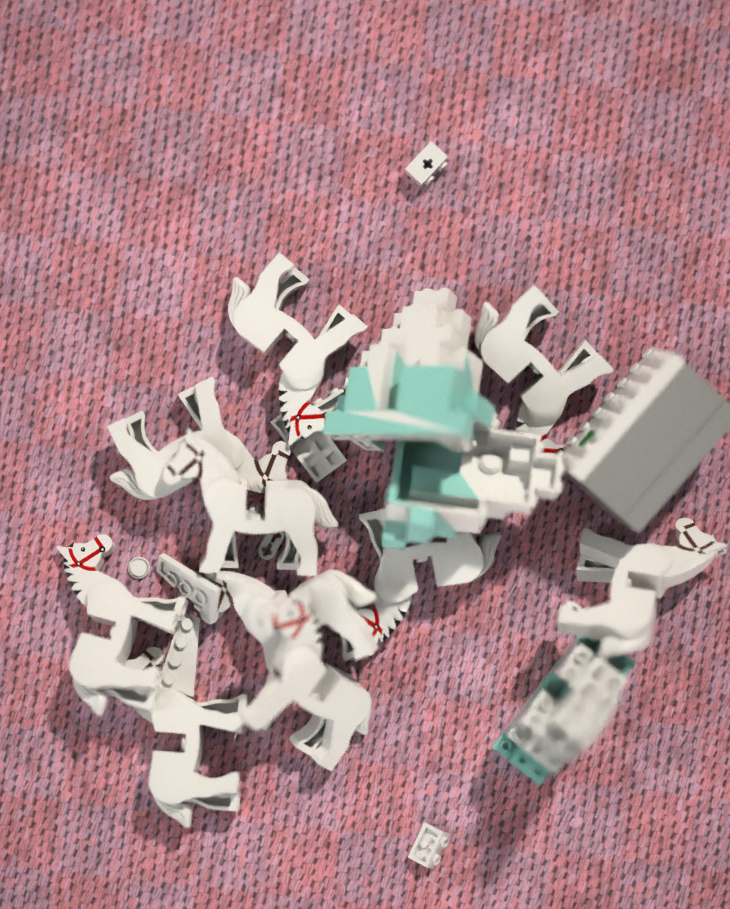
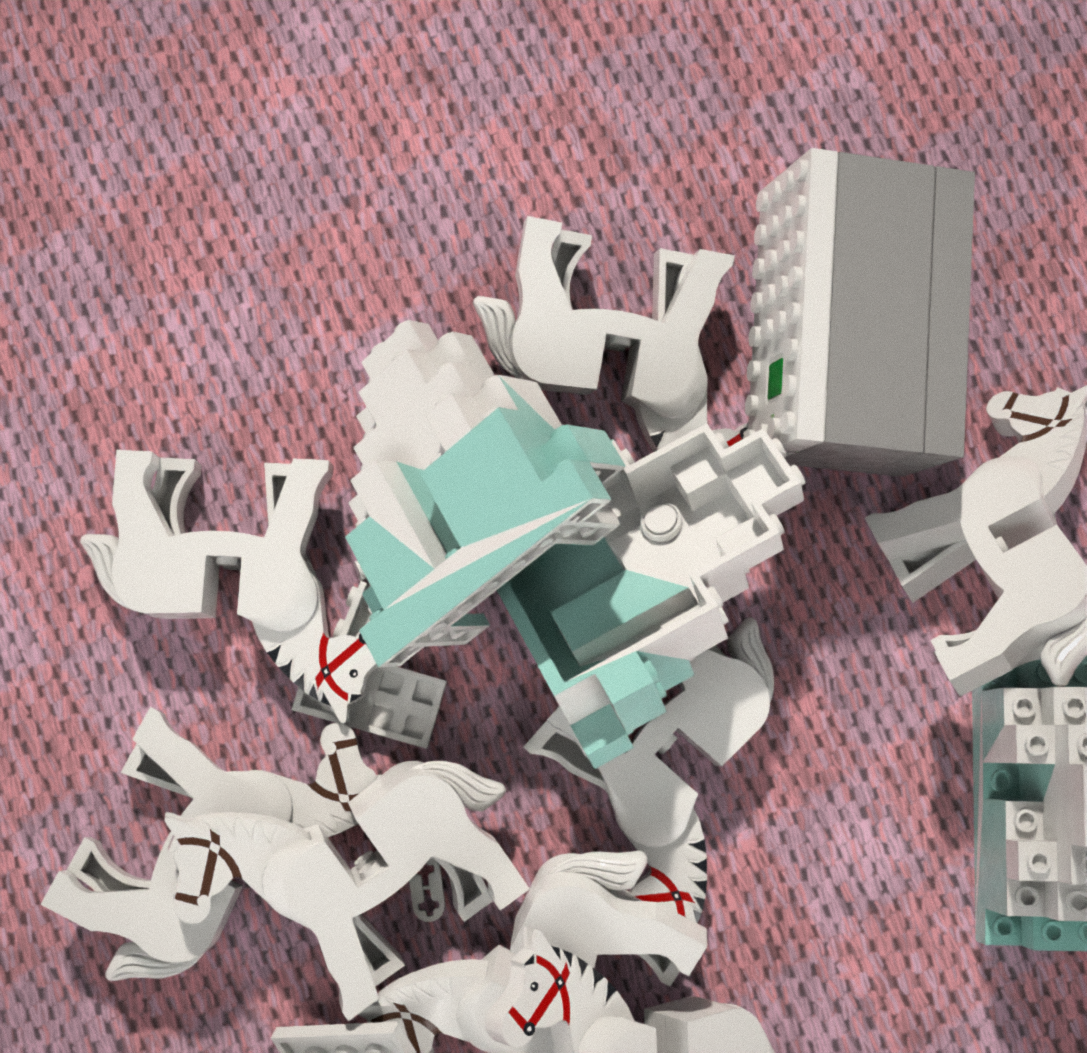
camera: 40 degrees left, 5 degrees down
white brick [405,141,448,187] -> none

